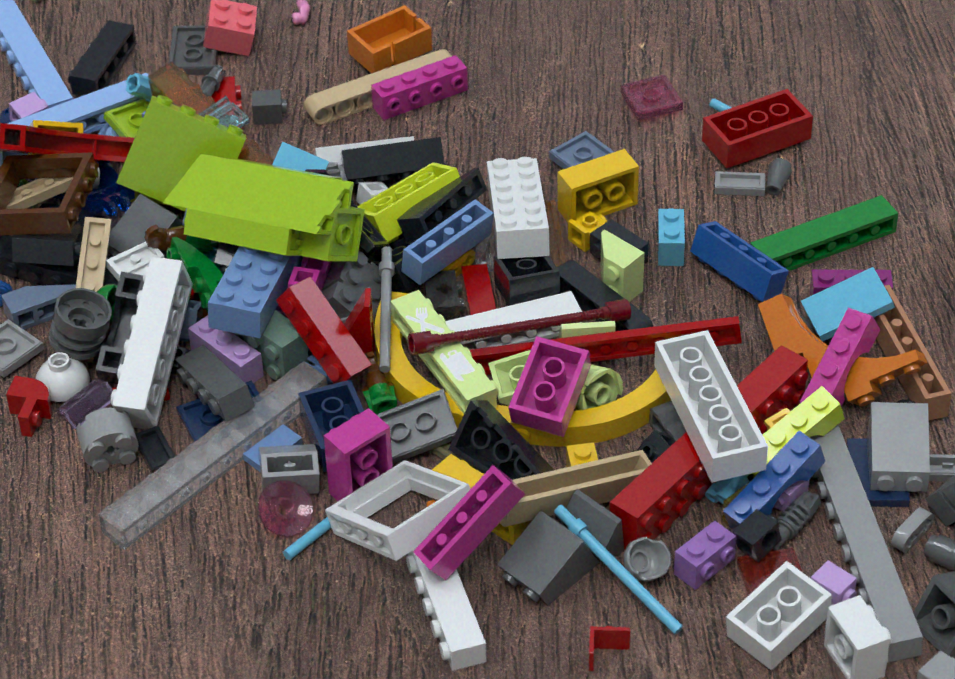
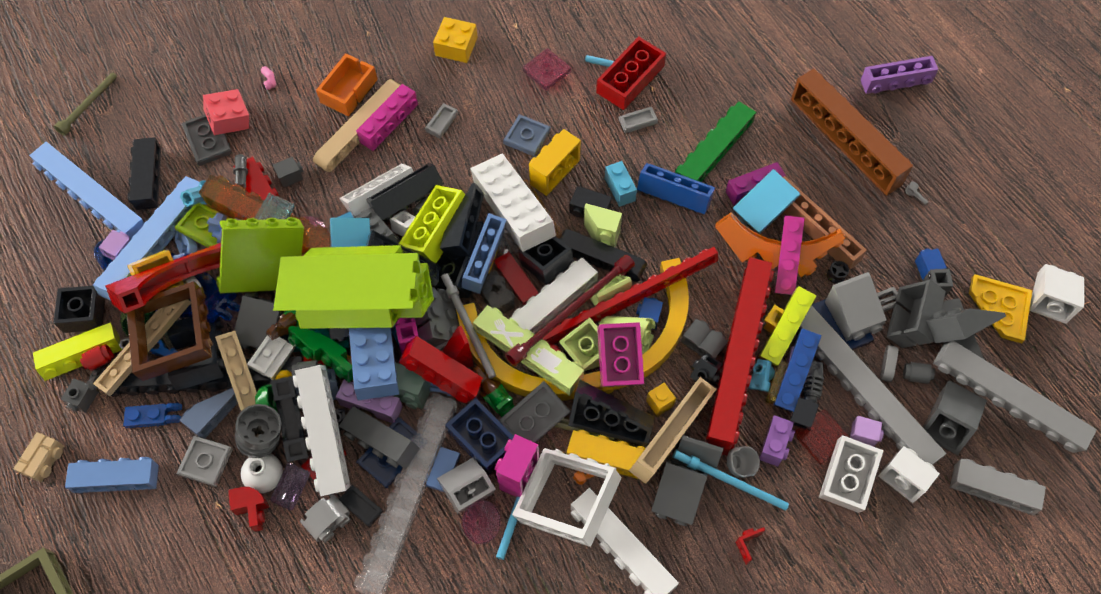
camera: 25 degrees left, 20 degrees up
dark pink brick [413,465,525,580] -> none
yellow brick [568,211,607,252] -> none
white brick [654,330,768,483] -> none
dark grey cone [766,158,792,196] -> none
none -> light grey tile [425,103,459,139]
none -> yellow brick [433,17,478,63]
none -> blue brick [636,297,663,330]

